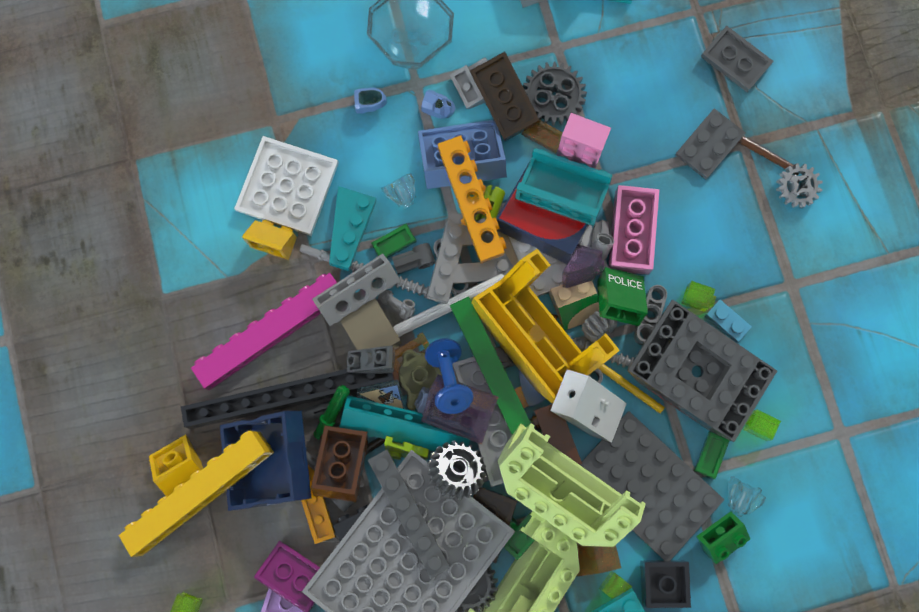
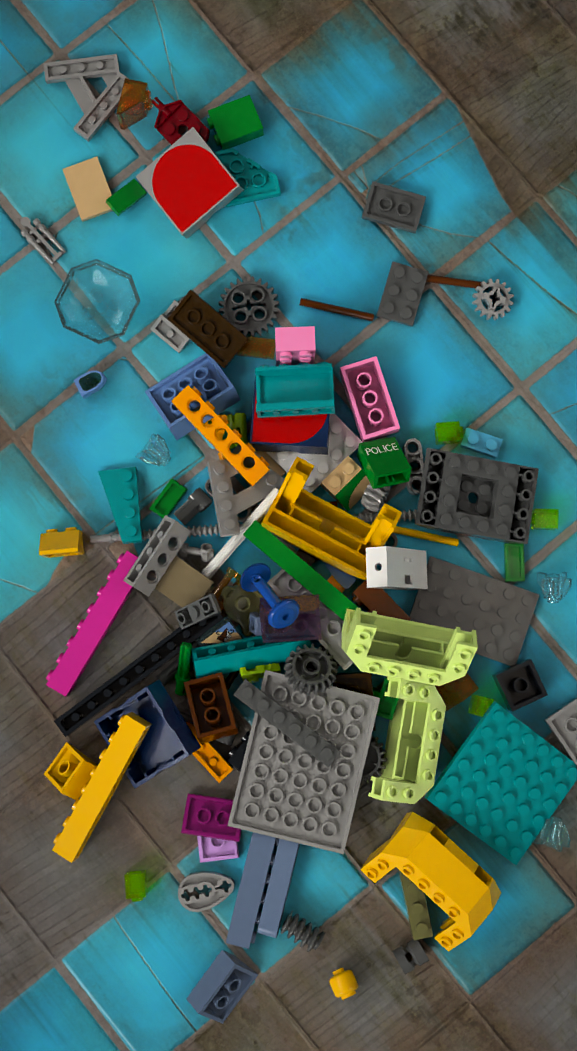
camera: 30 degrees left, 5 degrees up
white plate [234,136,339,236] -> none
medium blue rock [421,90,456,119] -> none
clear purple slope [562,245,604,288] -> none
light grey piece [589,220,614,260] -> none
green brick [696,511,750,564] -> none
none -> reddish brown bar [300,298,374,321]

